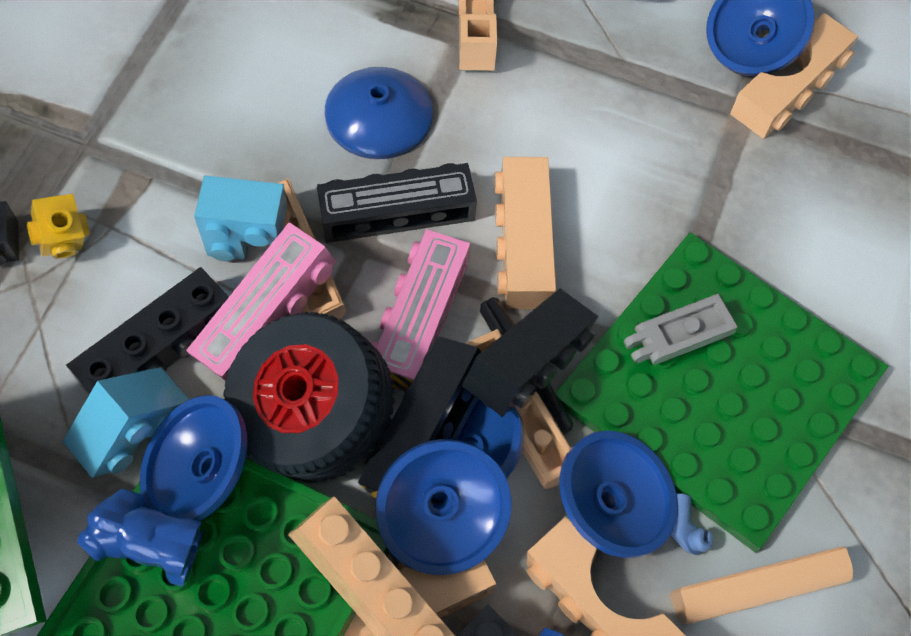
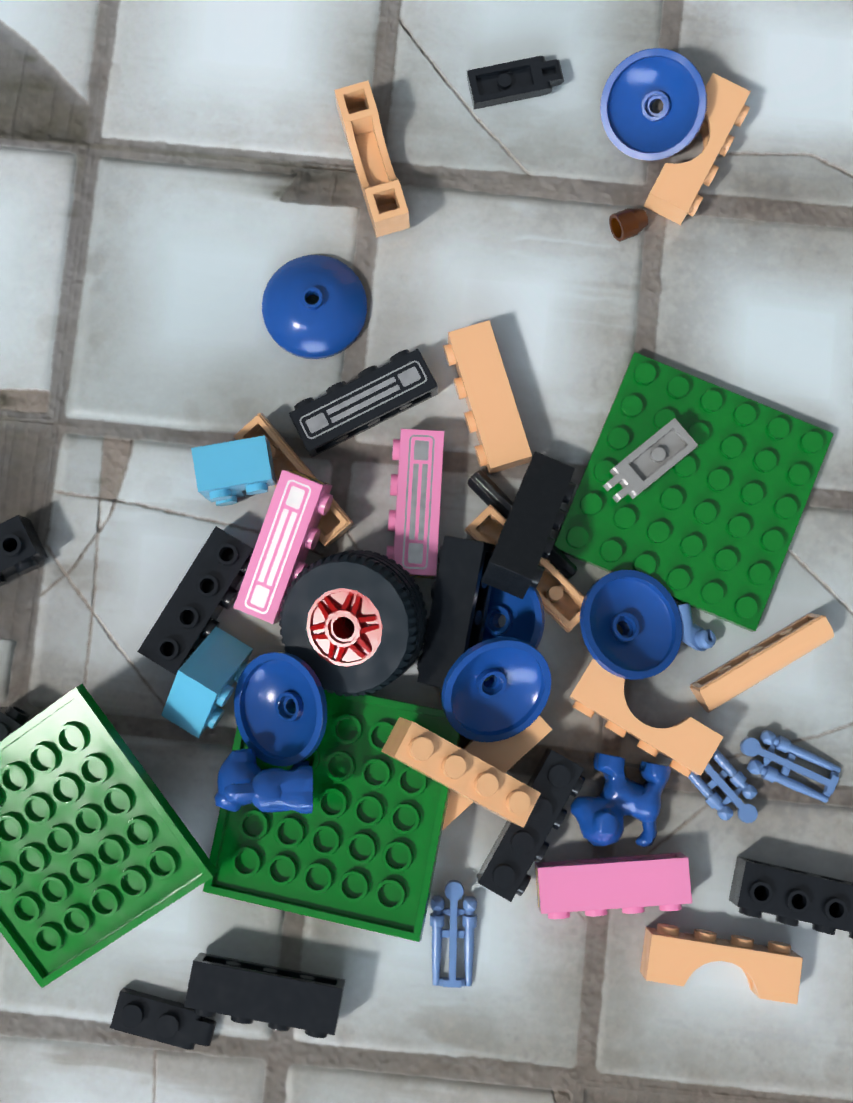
camera: 10 degrees left, 20 degrees up
yellow brick [27,193,89,259] -> none
none -> reddish brown hose [609,208,648,242]

